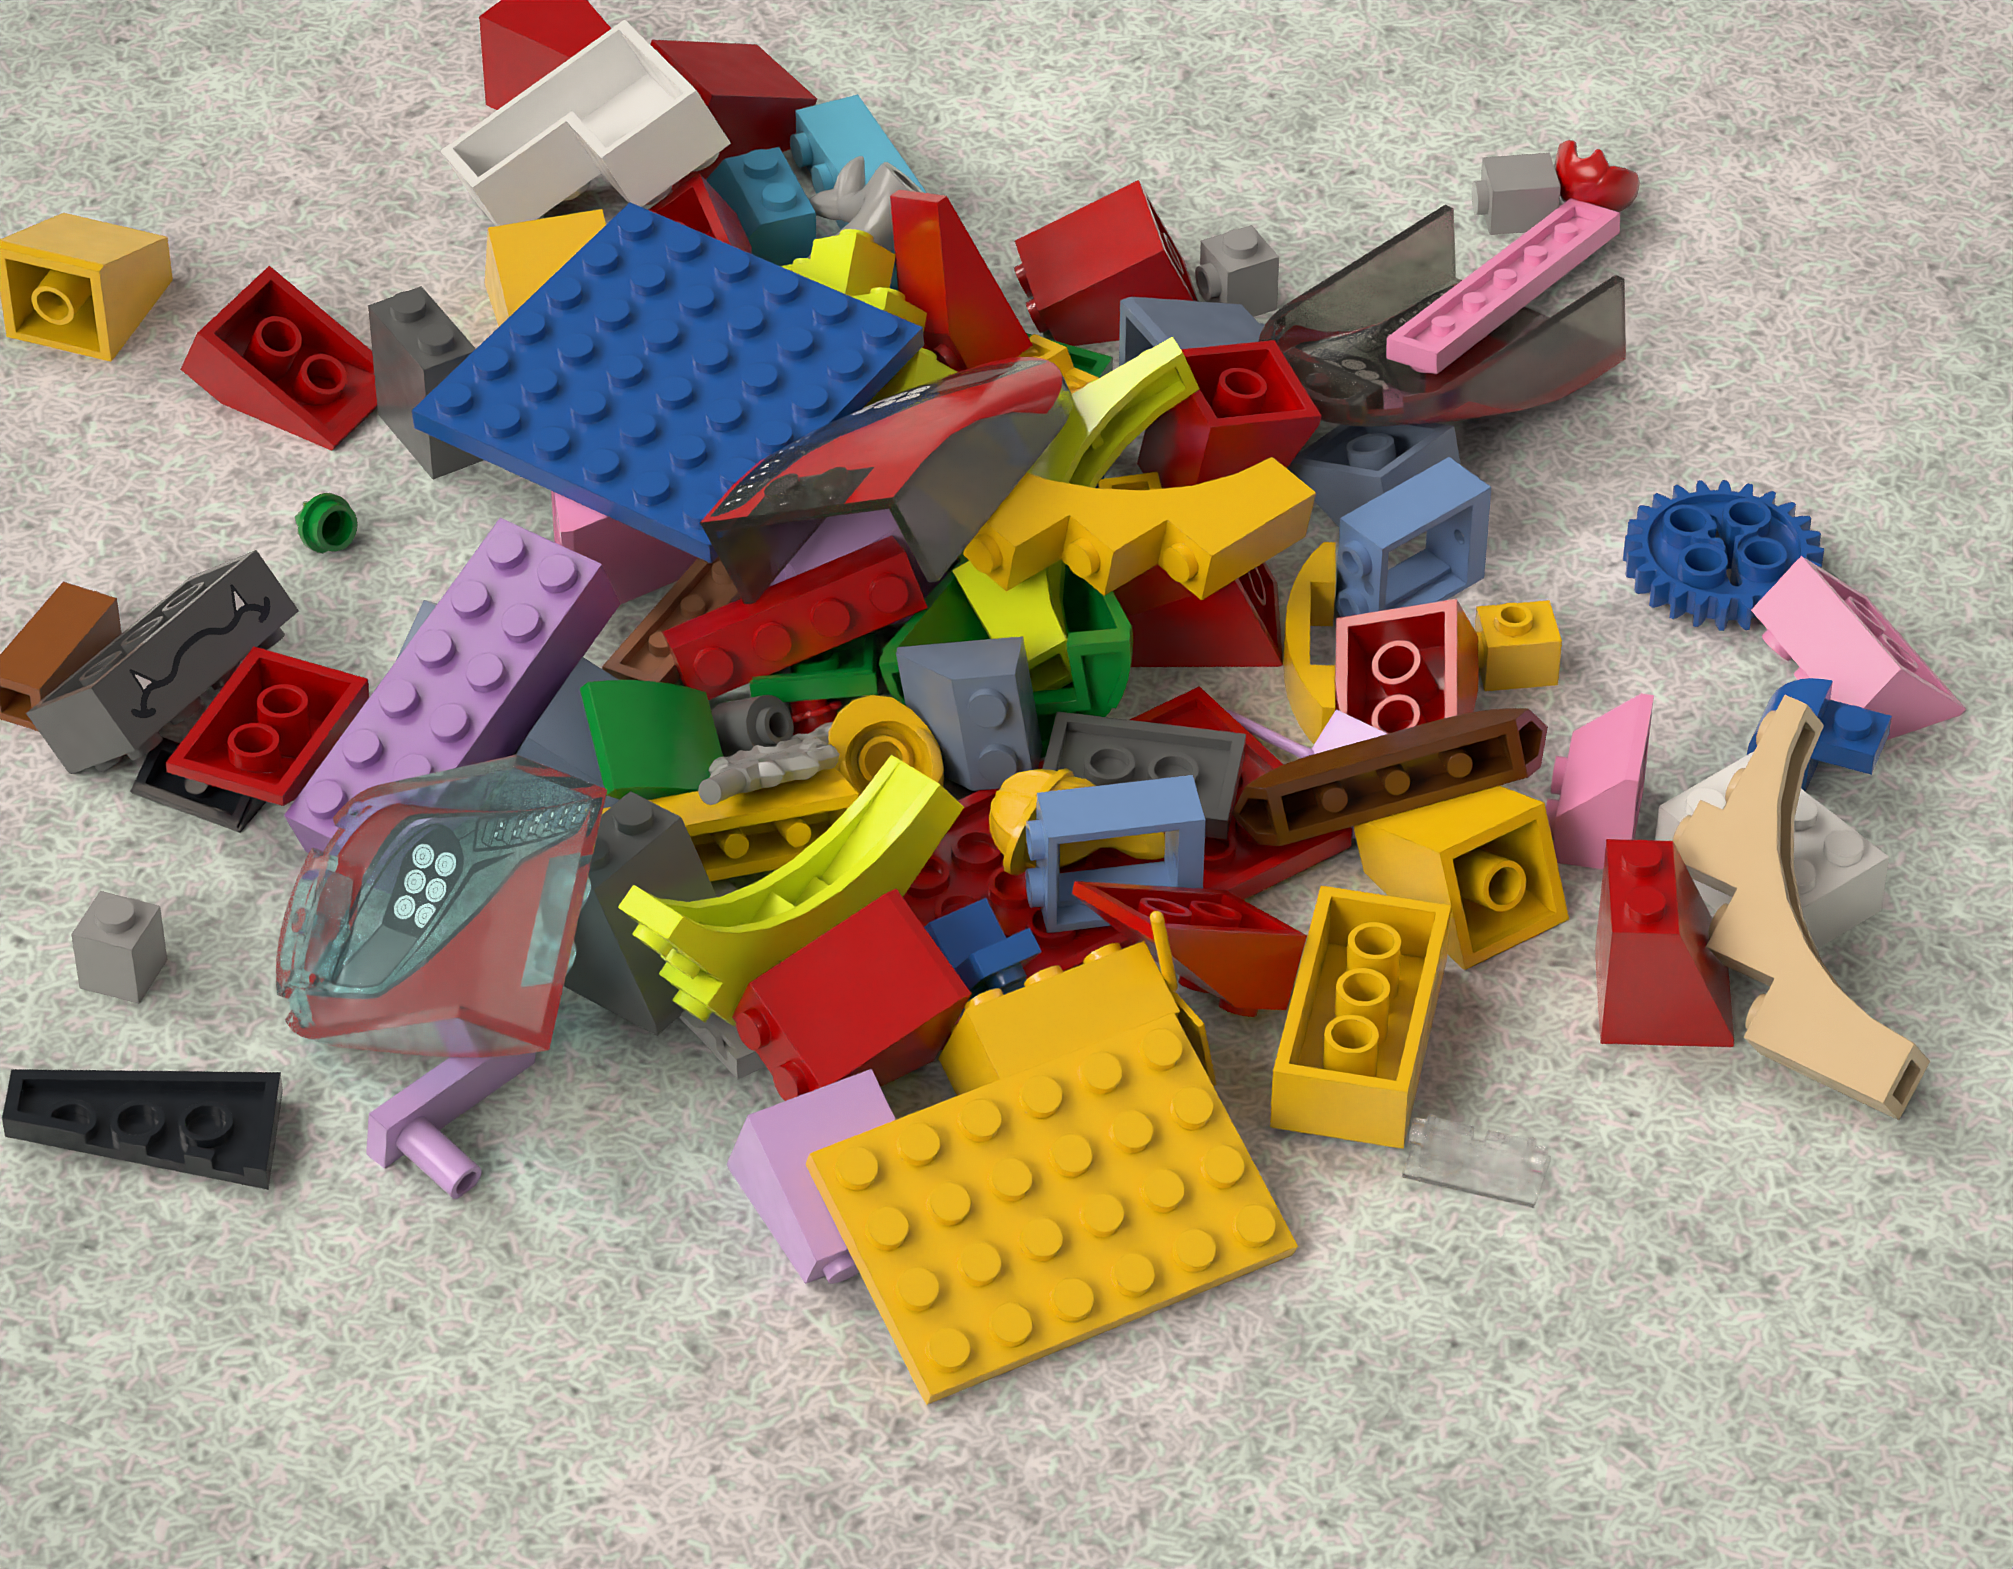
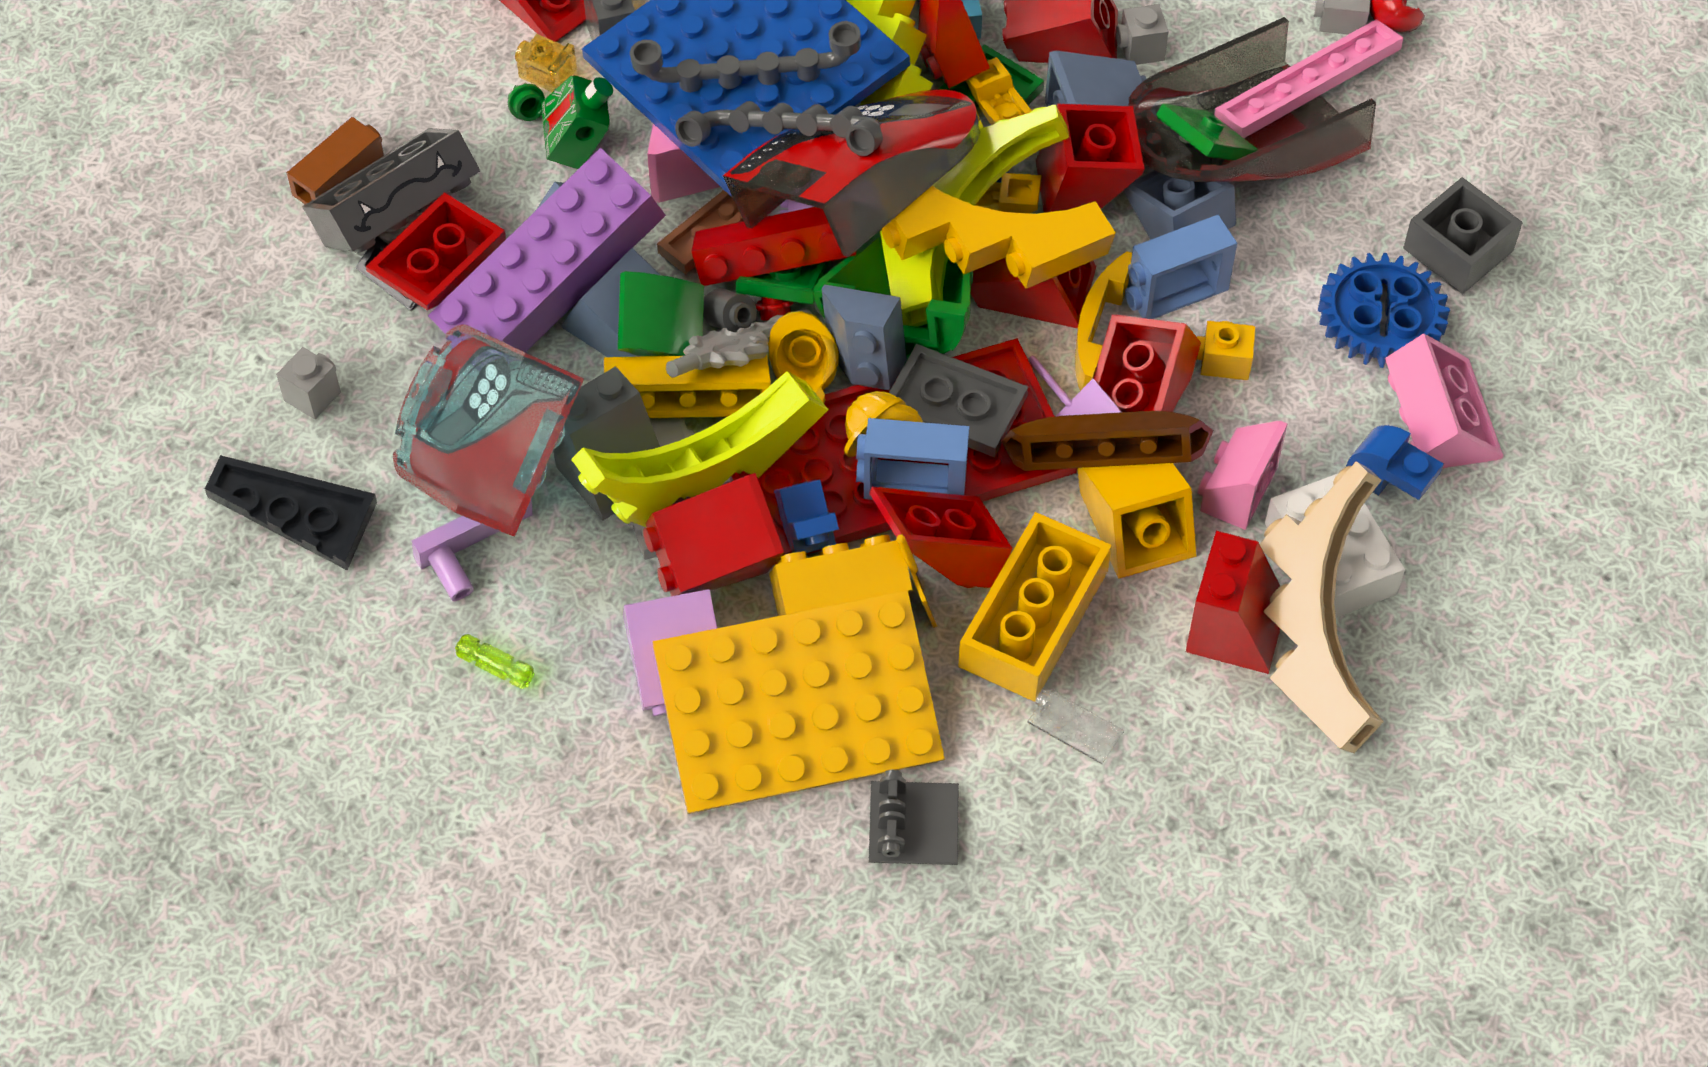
camera: 15 degrees right, 15 degrees up
none -> clear neon green axle [455,634,535,689]
none -> clear yellow brick [515,34,577,92]
none -> green torso [541,75,613,169]
none -> dark grey bar [630,21,861,92]
none -> dark grey bar [675,101,883,156]
none -> dark grey hinge [869,770,959,865]
none -> green plate [1156,103,1260,163]
none -> dark grey brick [1403,177,1523,294]

